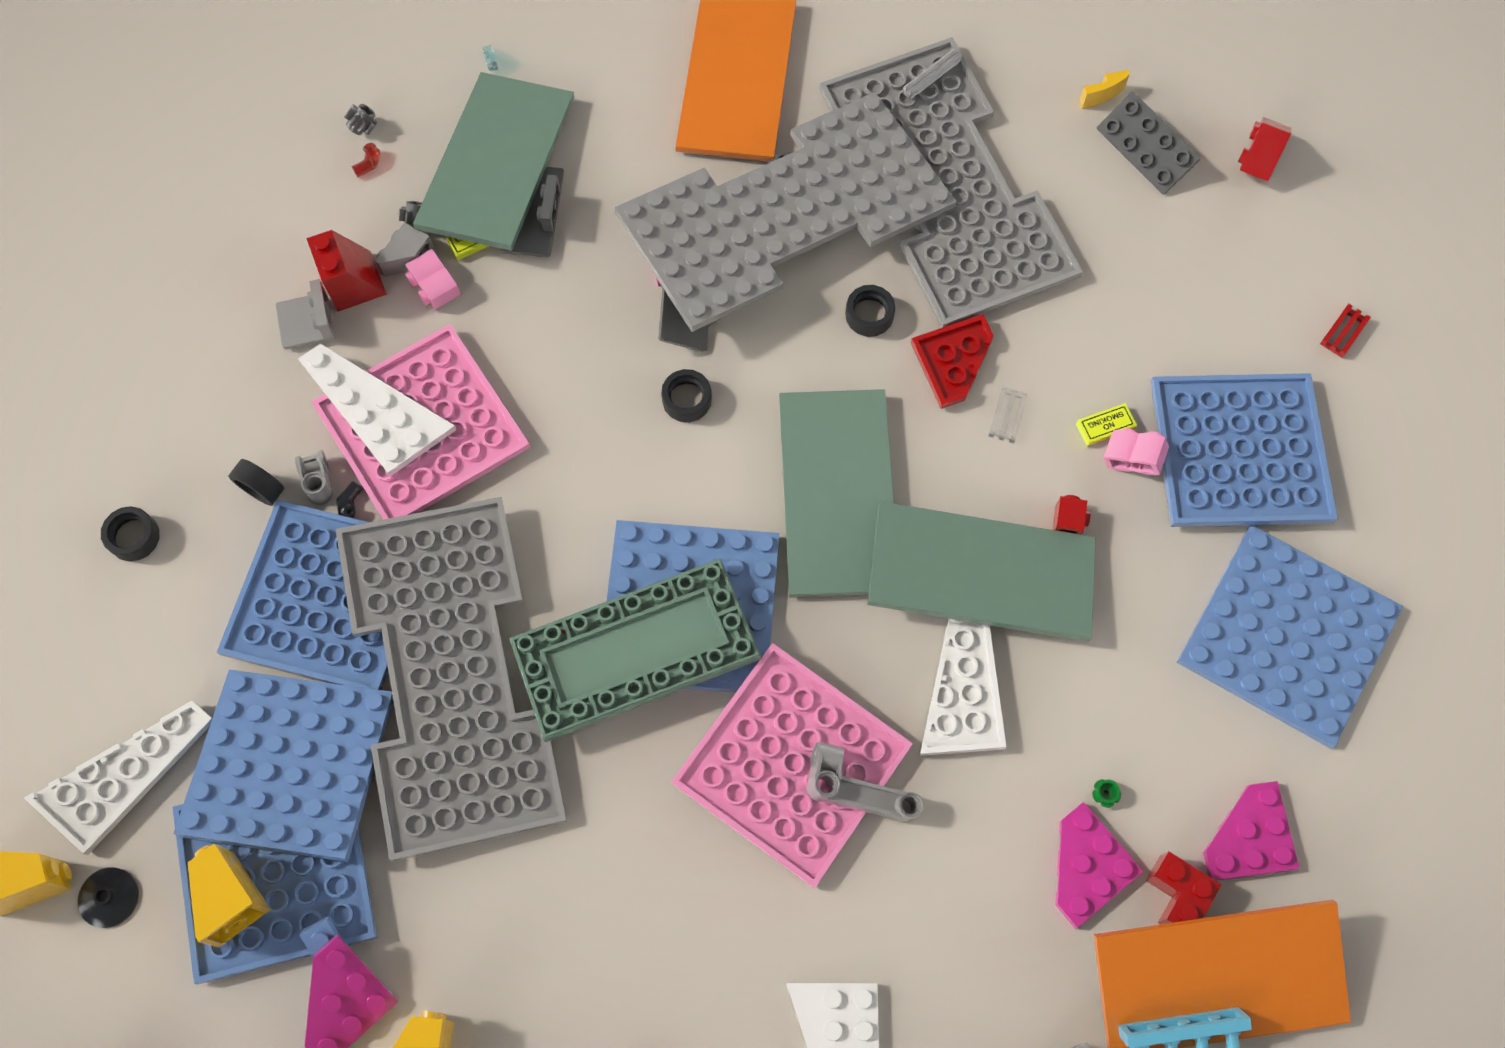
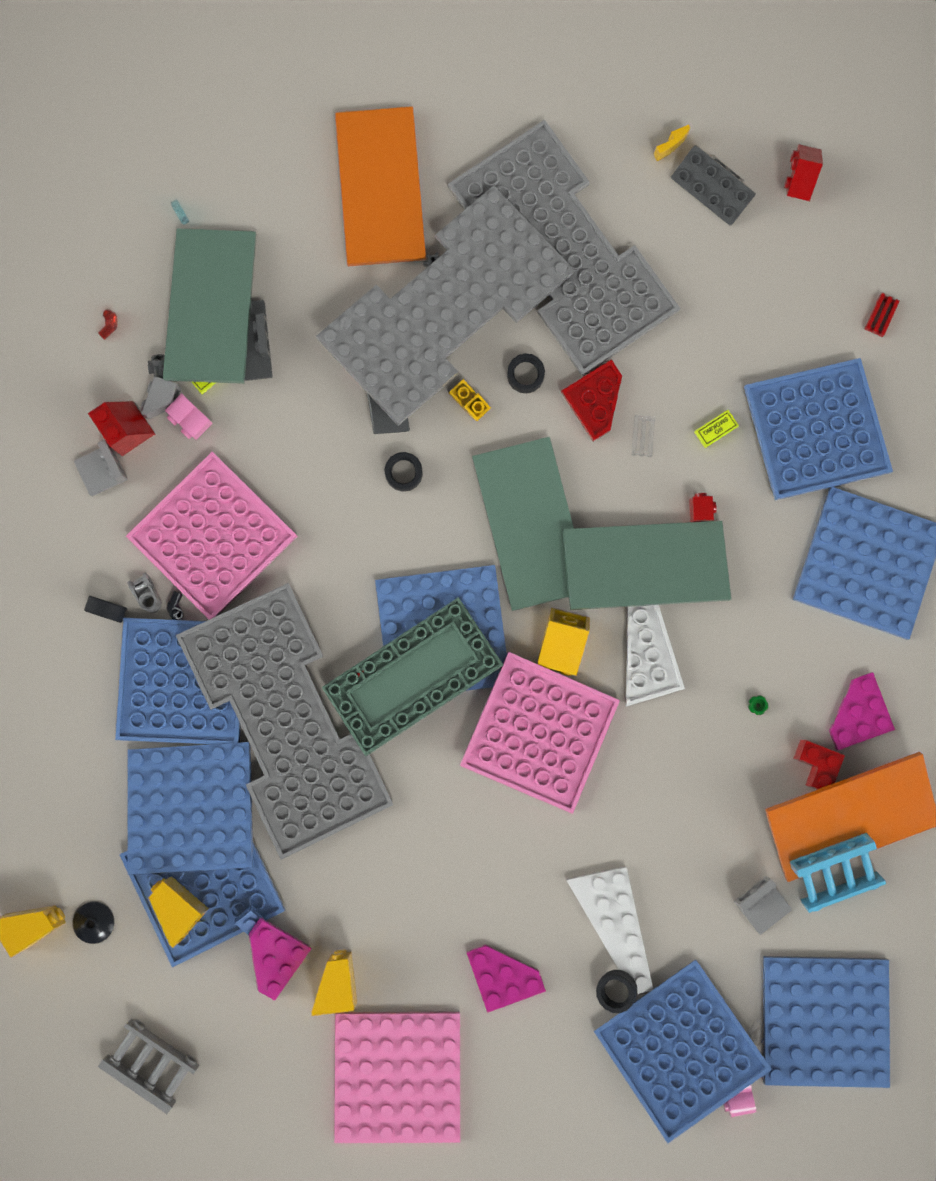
camera: 15 degrees left, 15 degrees up
white wing [24,701,212,855] -> none
black tyre [101,506,160,562] -> none
white wing [298,344,457,477] -> none
dark grey gear [344,104,377,135] -> none
light grey piece [807,741,924,822] -> none
light grey axle [903,49,962,99] -> none
dark pink plate [1055,802,1143,929] -> none
bright pink brick [1104,428,1169,475] -> none
none -> yellow slope [448,379,491,422]
none -> yellow slope [537,607,590,676]

